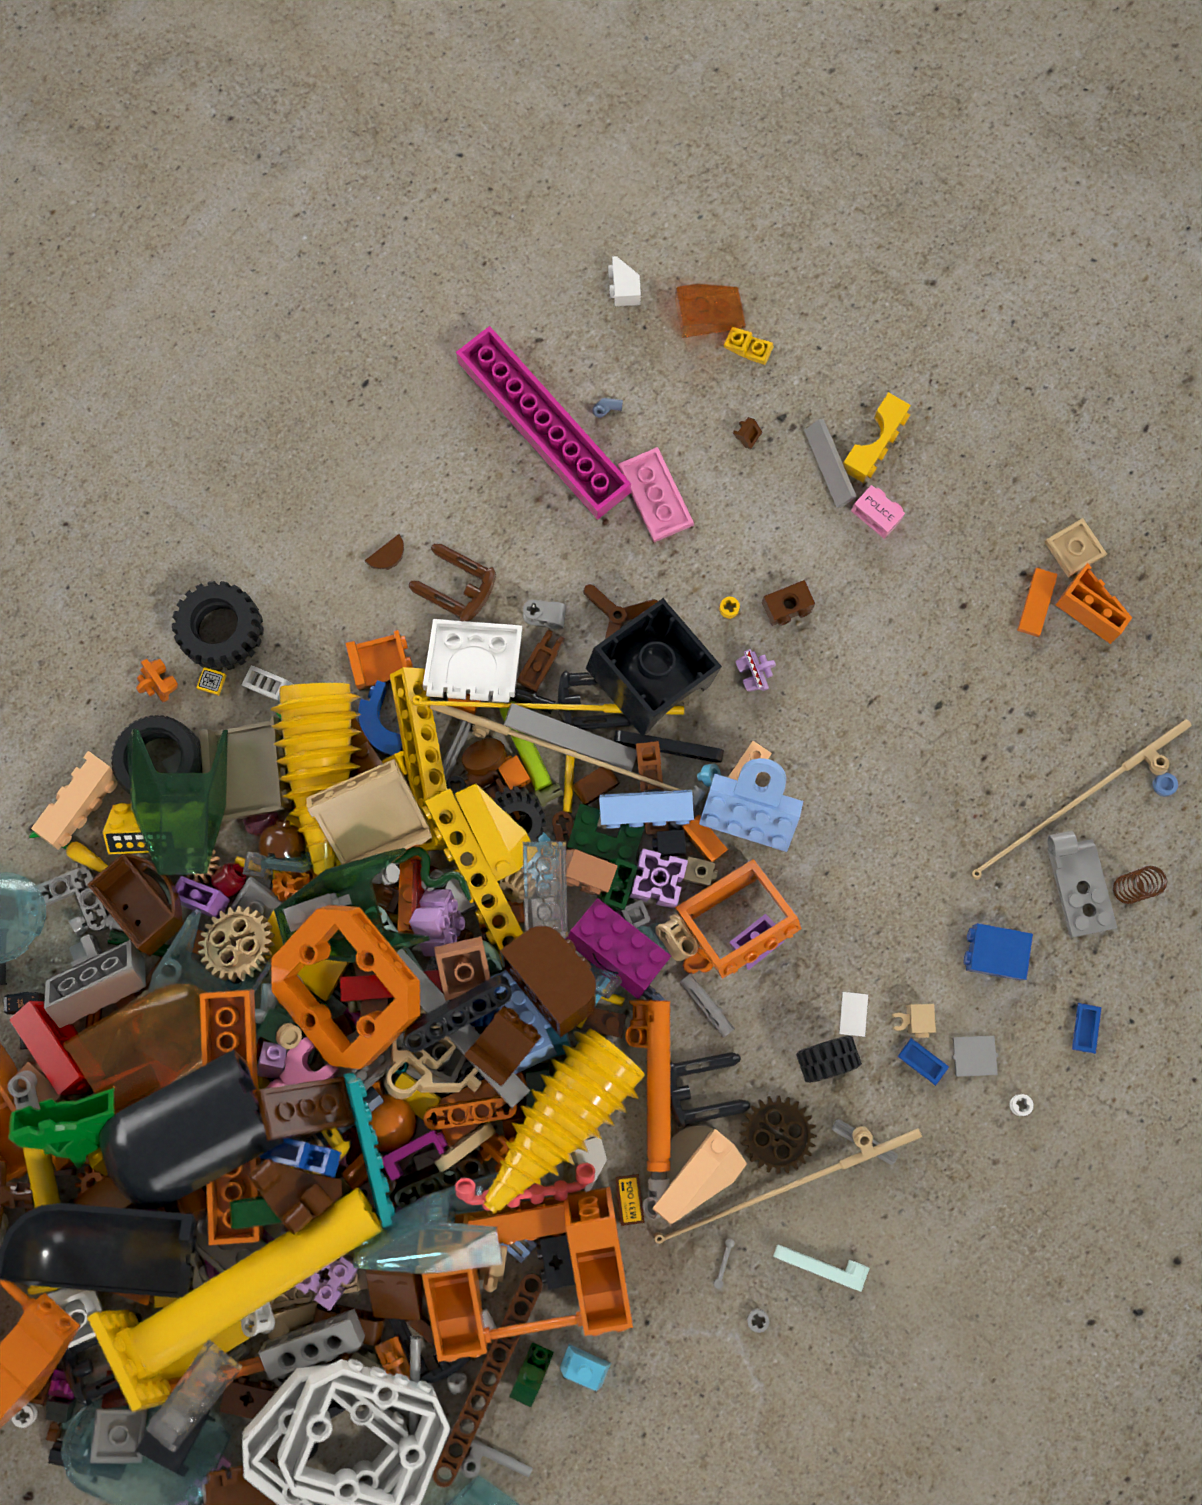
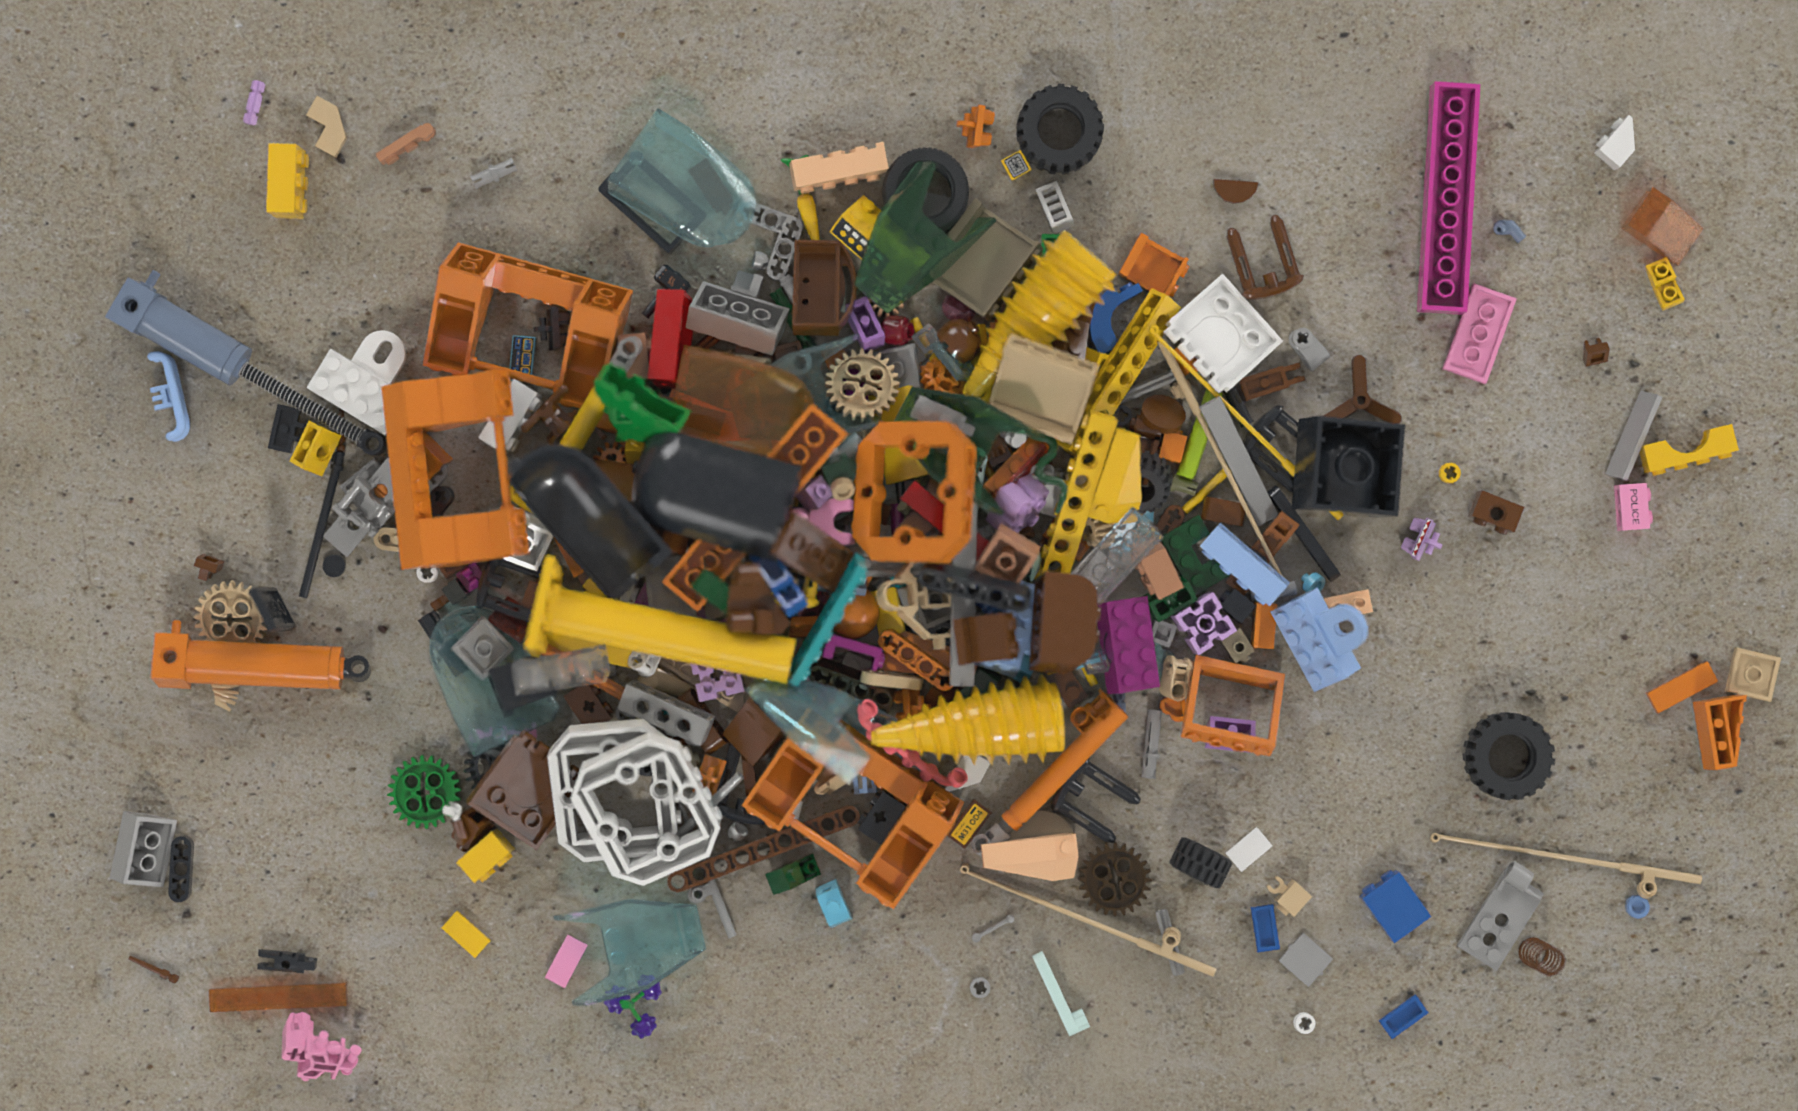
camera: 45 degrees right, 10 degrees up
none -> black tyre [1462,712,1555,800]

